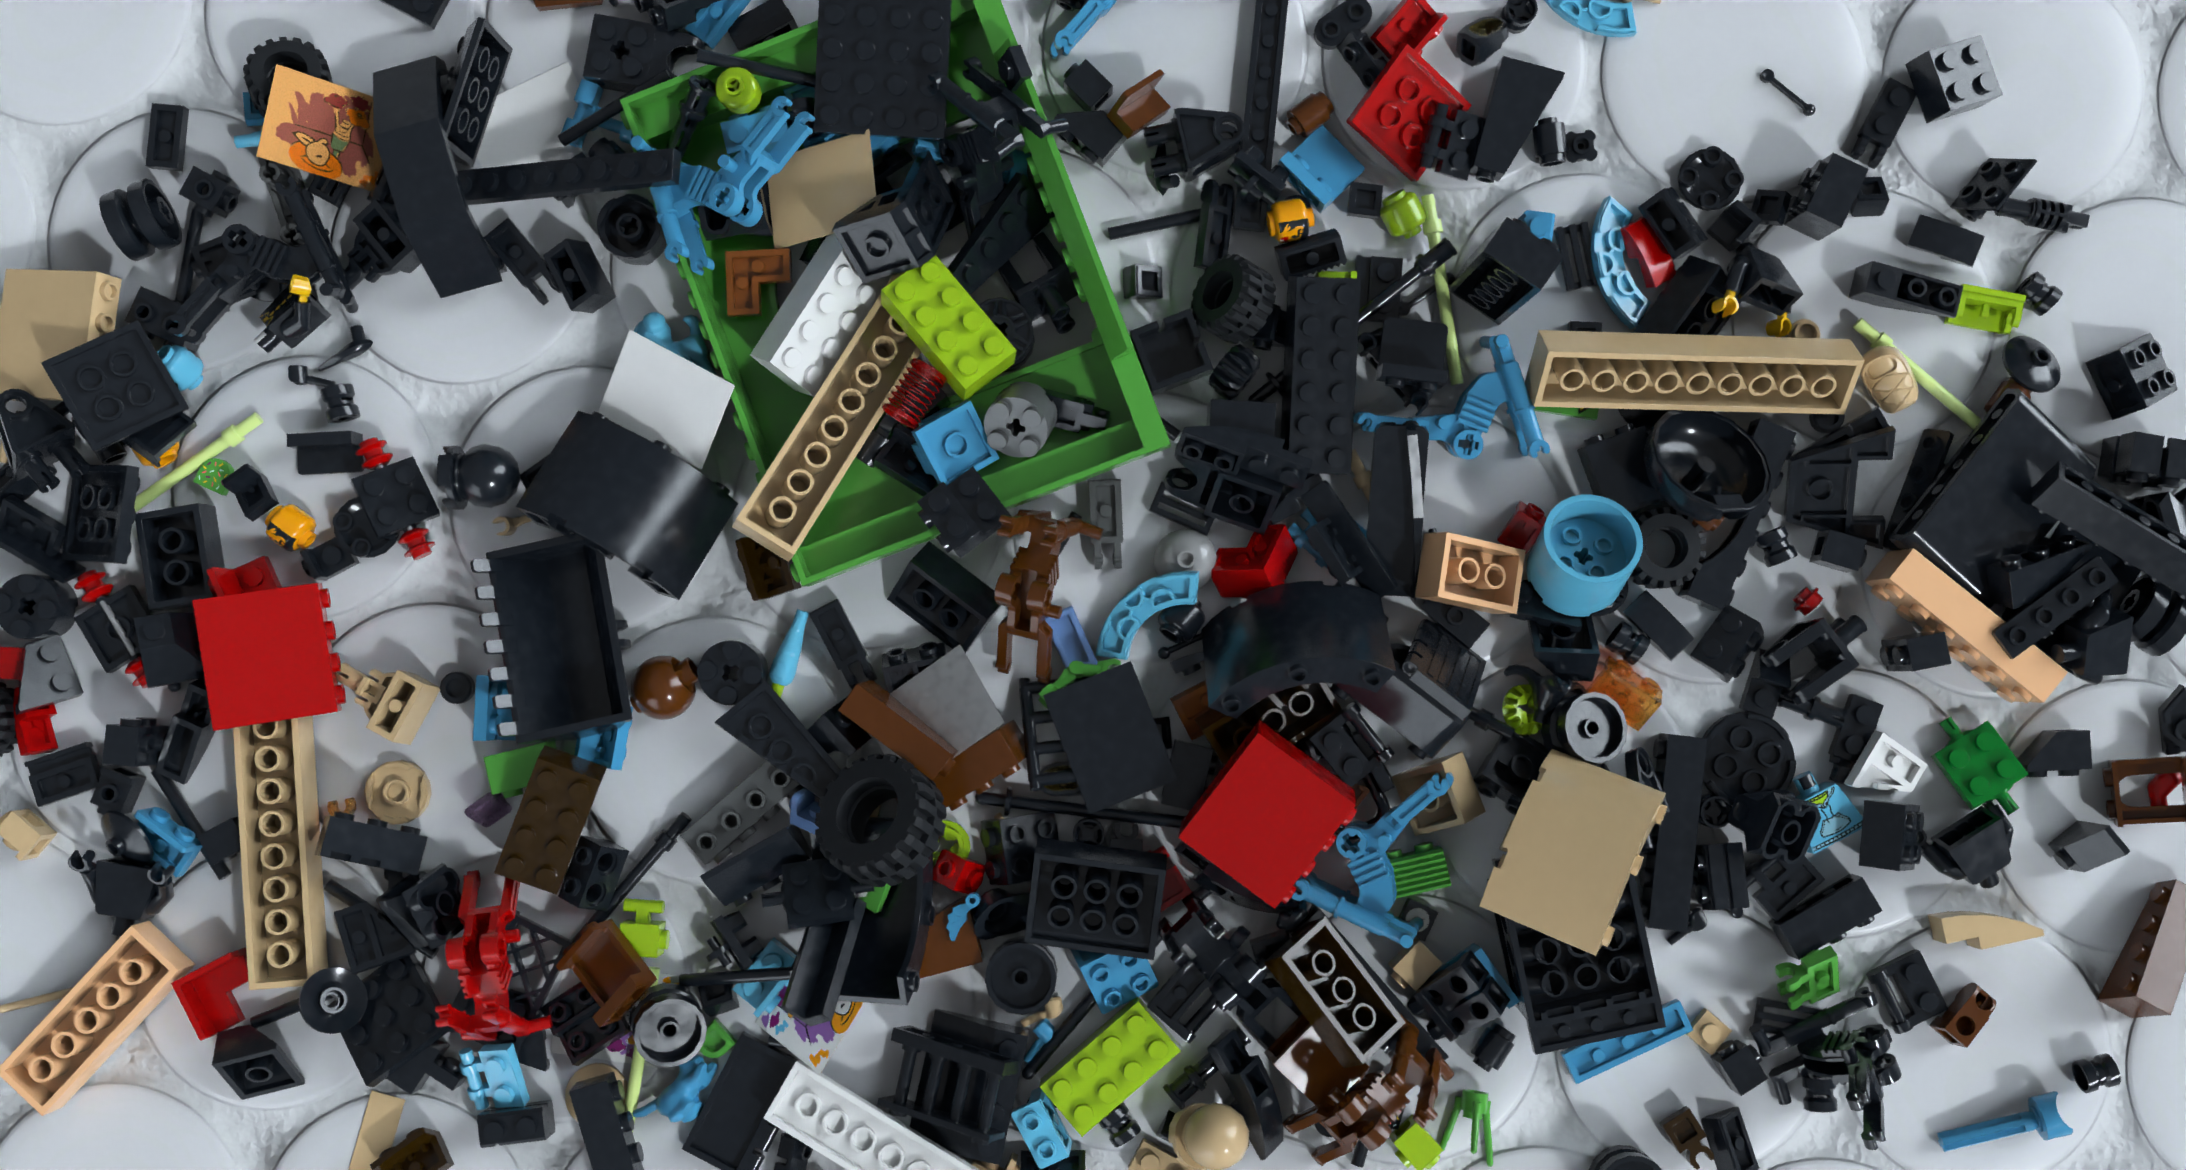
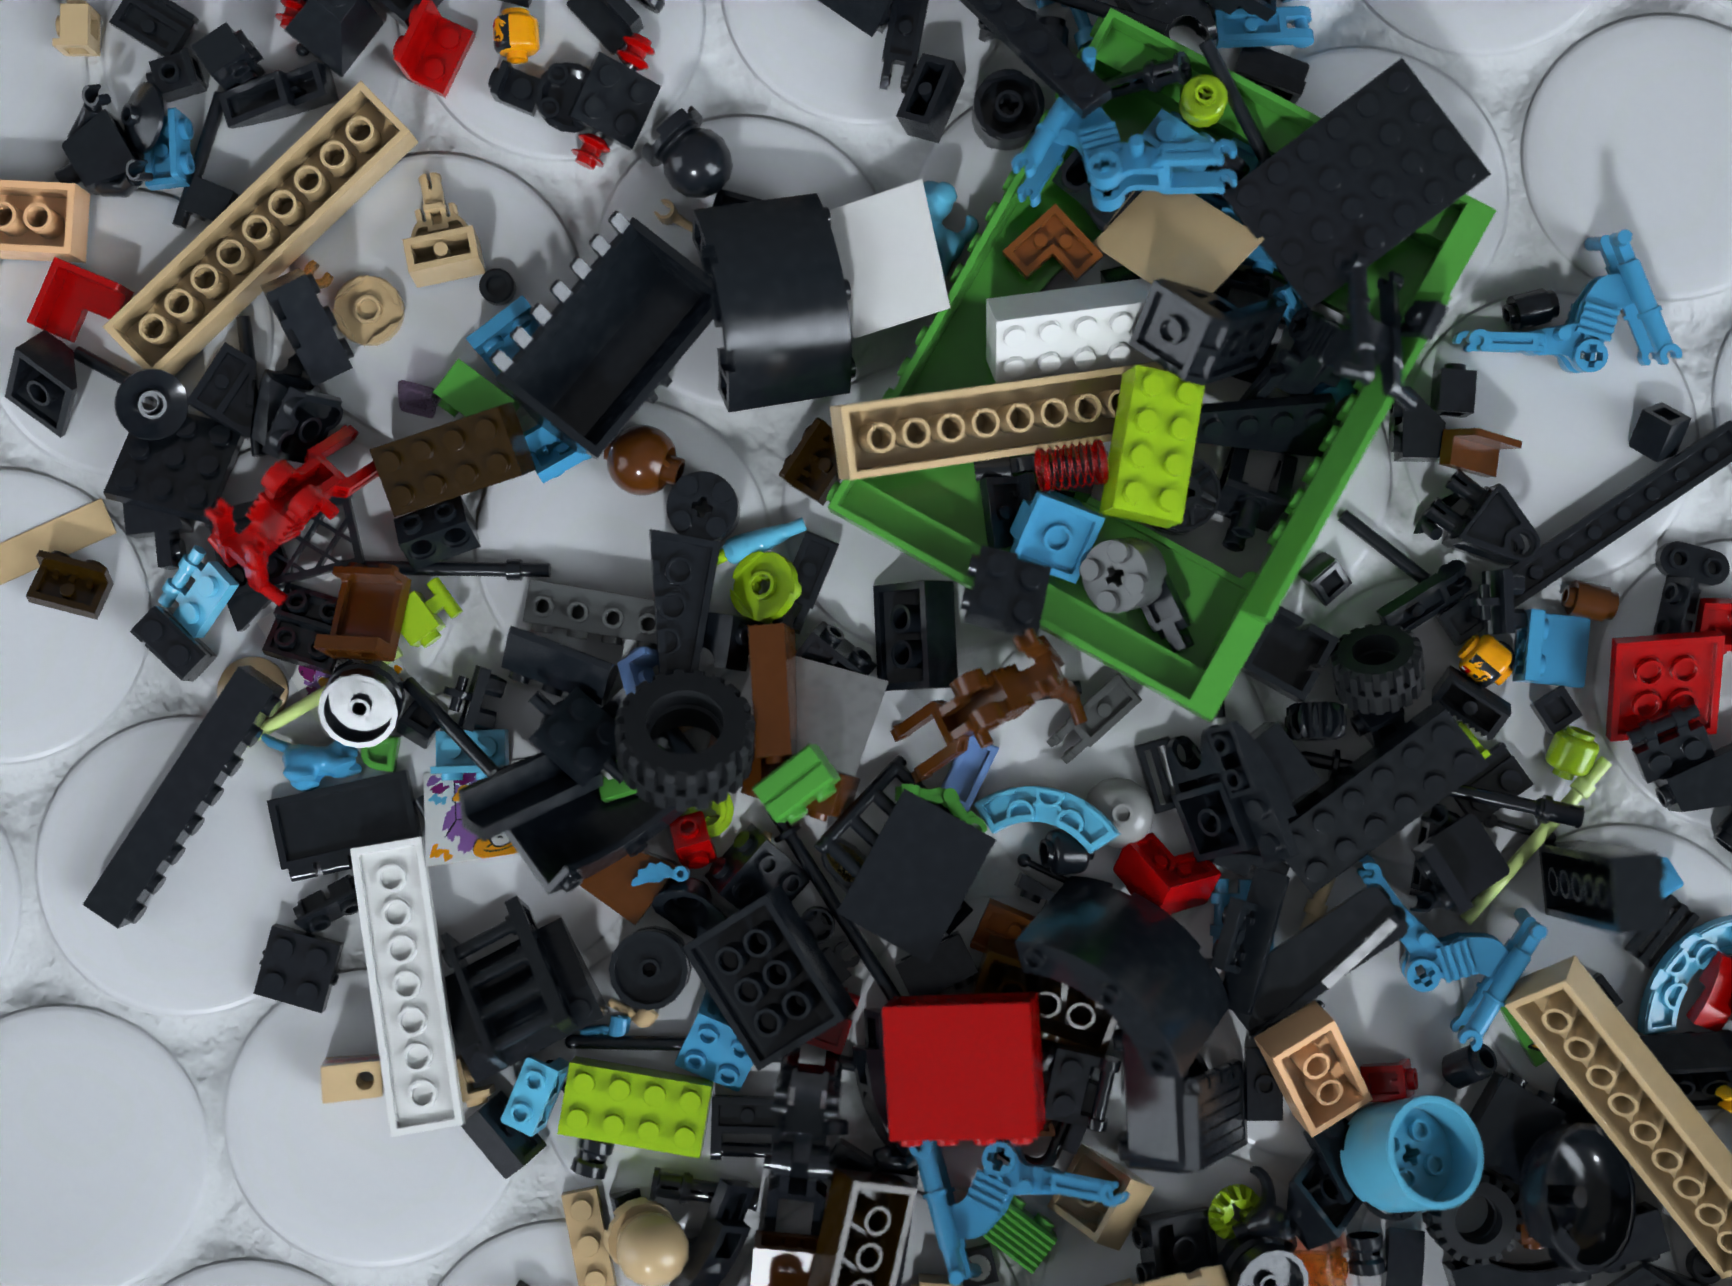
camera: 50 degrees right, 0 degrees up
red panel [192,583,346,731] -> none
black bar [1468,707,1516,740] -> none
none -> lime plate [730,551,802,624]
none -> bright green brick [752,744,842,824]
none -> black brick [1442,1044,1497,1089]

